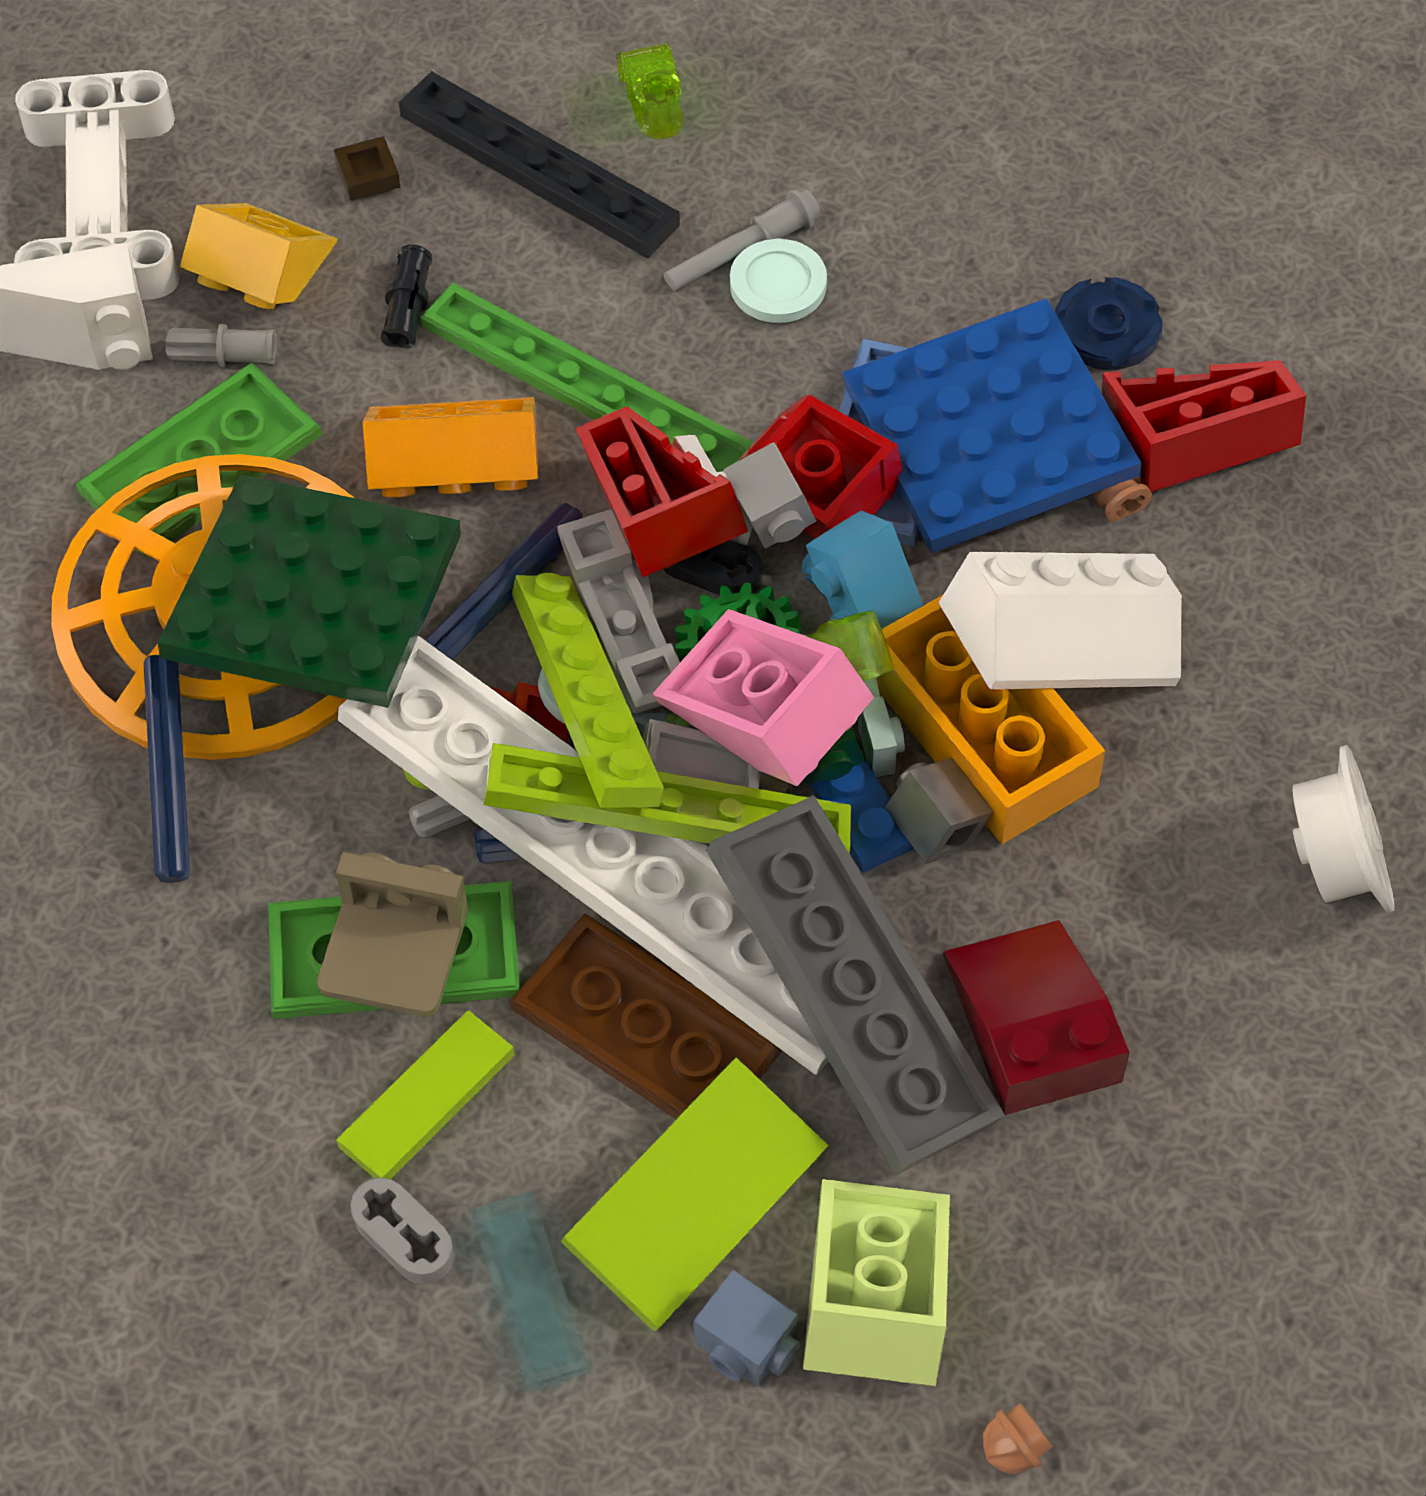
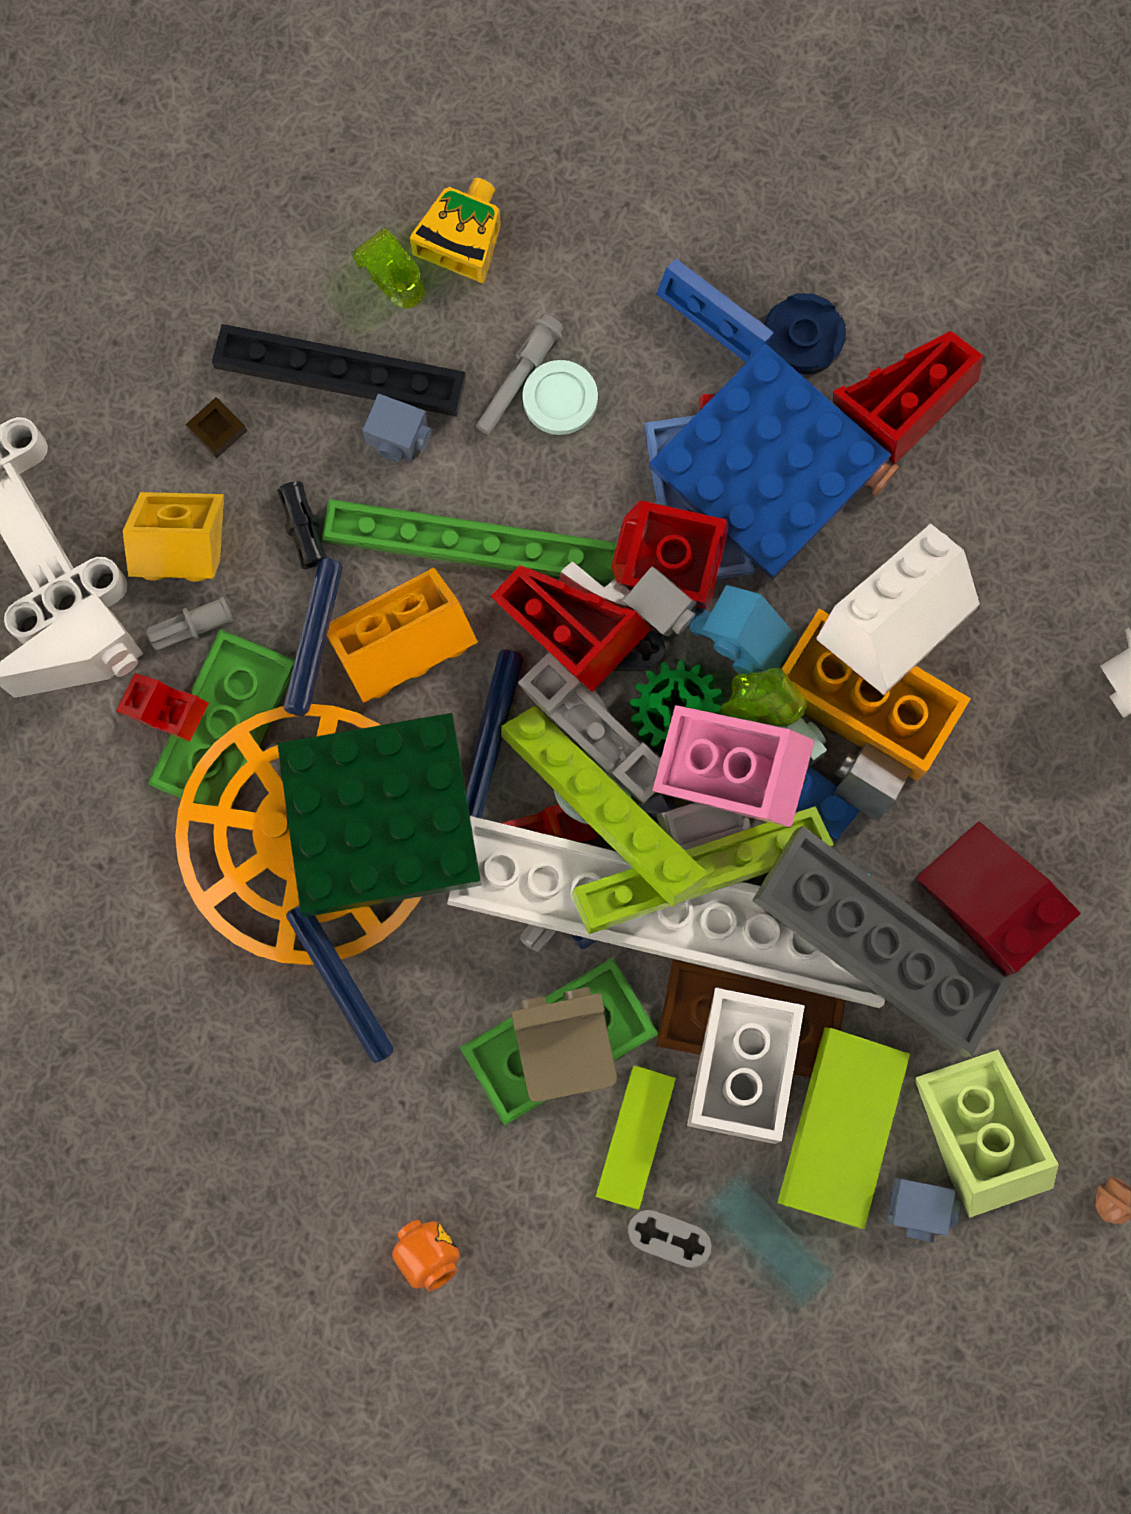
camera: 25 degrees left, 20 degrees up
none -> red slope [116,673,209,742]
none -> dark blue axle [284,557,343,716]
none -> sand blue brick [362,394,432,462]
none -> orange head [392,1220,460,1292]
none -> yellow torso [410,178,501,284]
none -> blue plate [656,259,774,363]
none -> white slope [687,988,804,1144]

